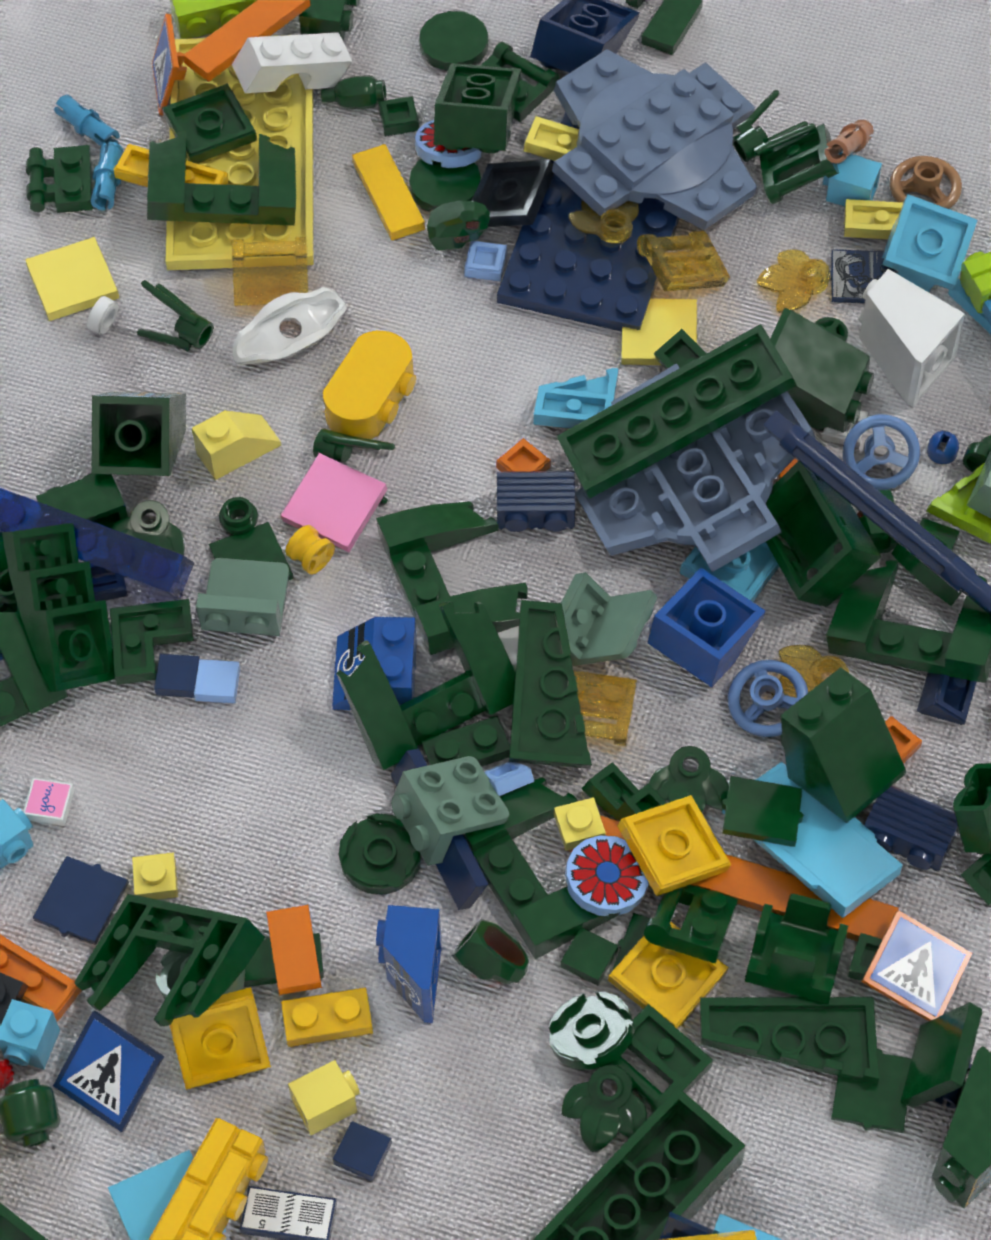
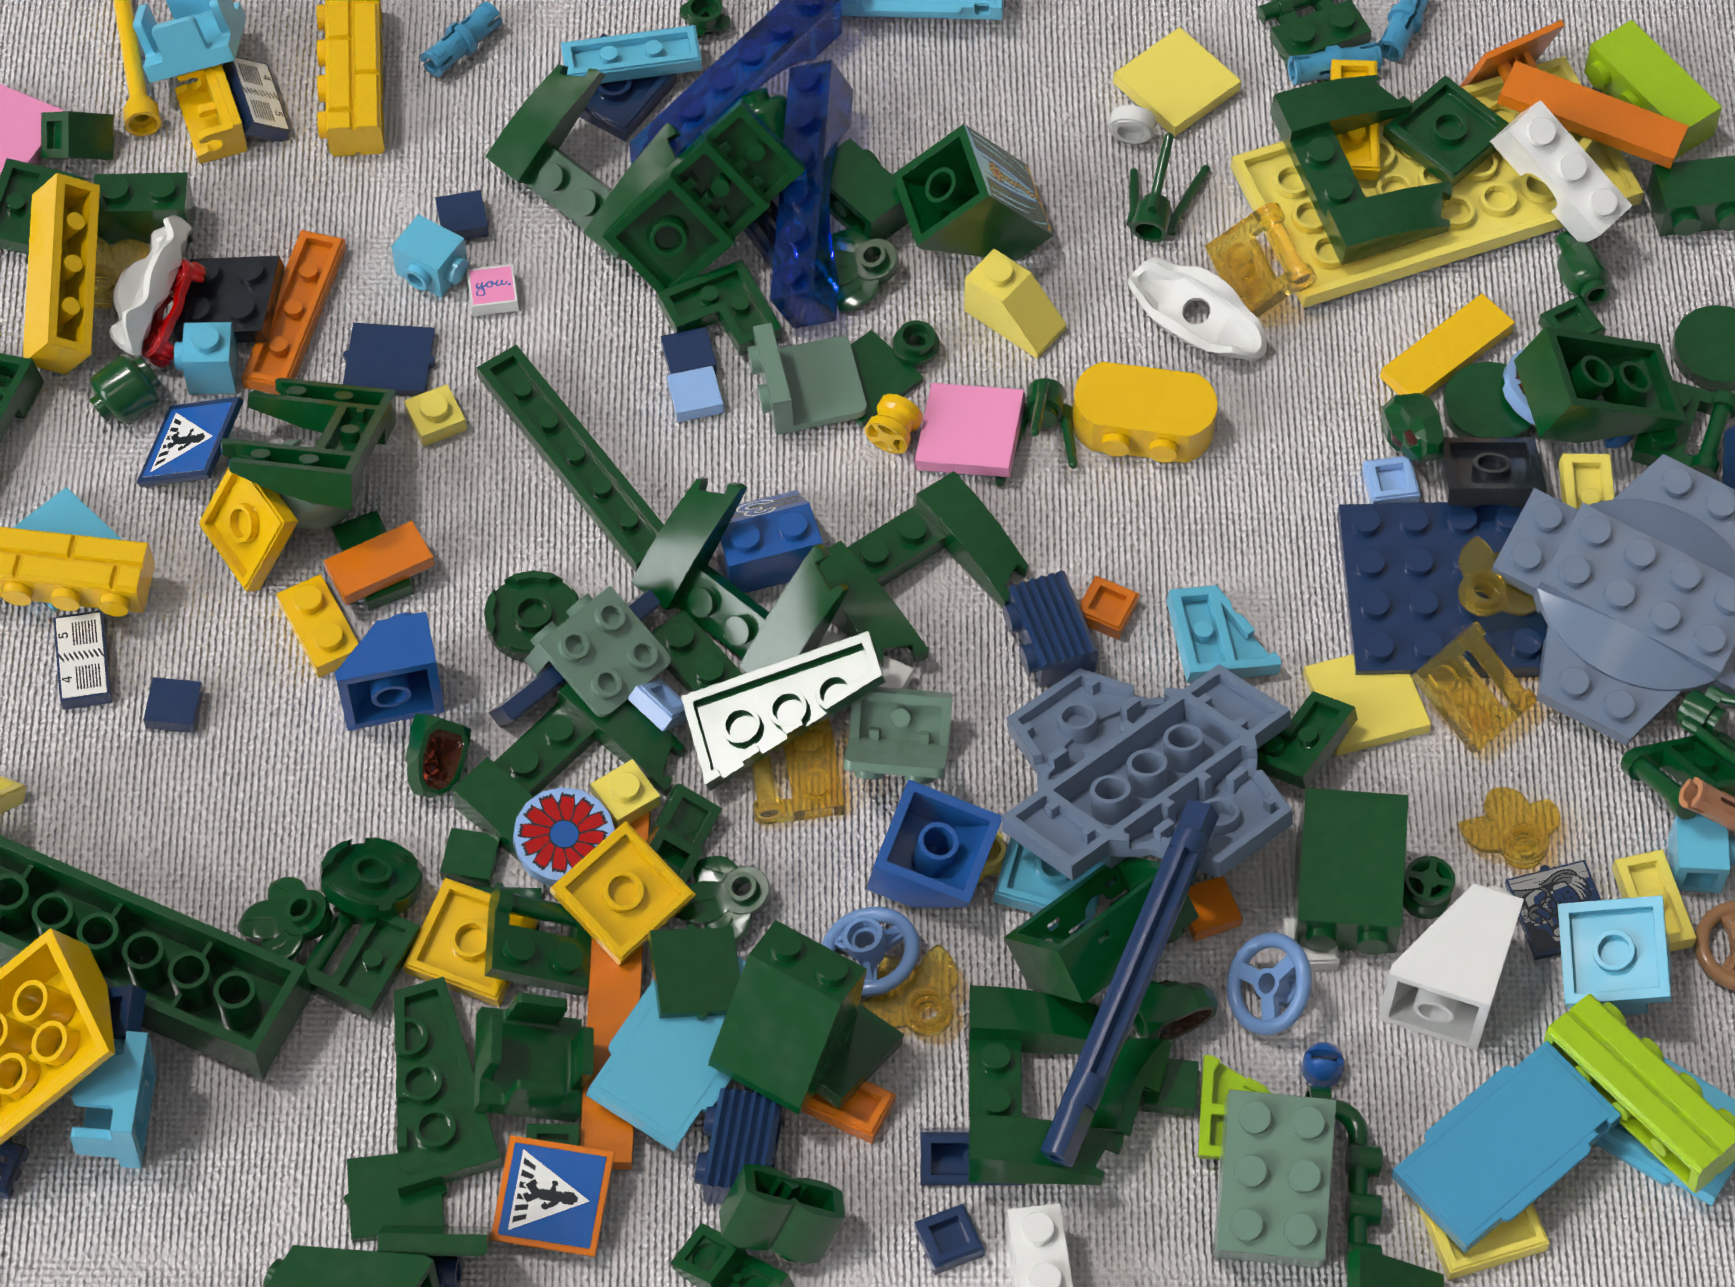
camera: 70 degrees right, 0 degrees up
light yellow brick [288,1060,360,1136] -> none
dark green plate [557,324,797,499] -> none
none -> dark green plate [477,345,664,572]

